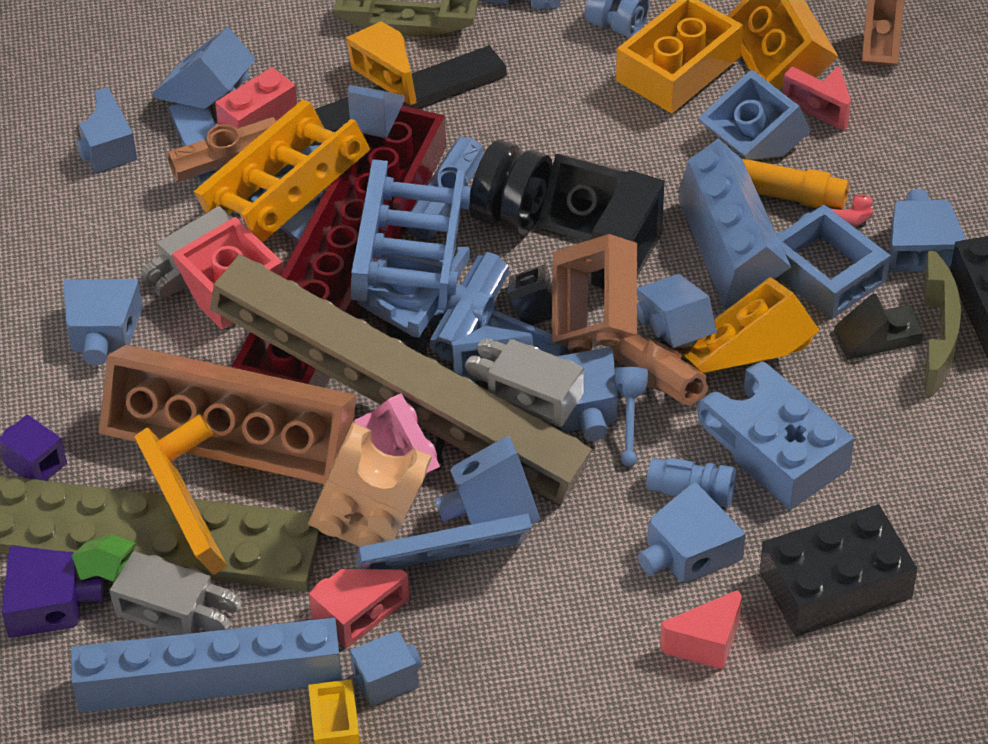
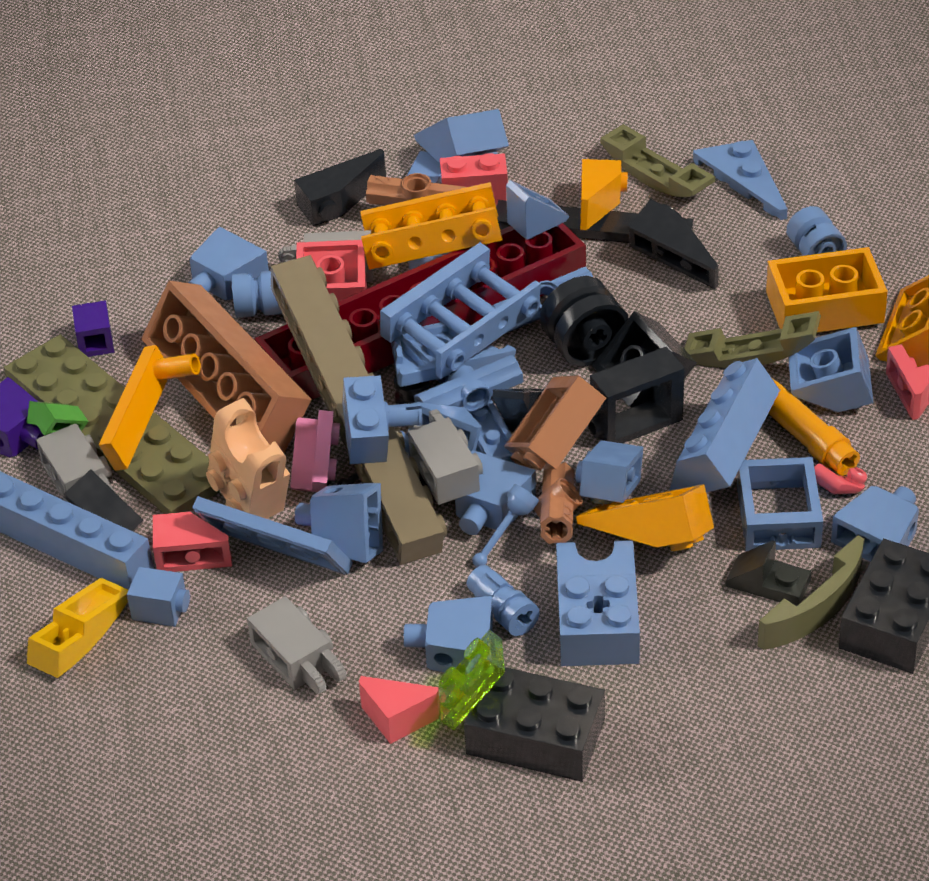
camera: 40 degrees right, 5 degrees down
medium blue arch [76,87,138,173] -> none
none -> black tile [64,469,144,532]
none -> medium blue wheel [232,271,282,318]
none -> light grey hinge [247,596,347,694]
none -> black slope [294,149,386,227]
none -> medium blue brick [342,375,422,464]
none -> clear neon green plate [438,630,505,730]
none -> black slope [629,199,719,290]
none -> olive slope [684,311,821,368]

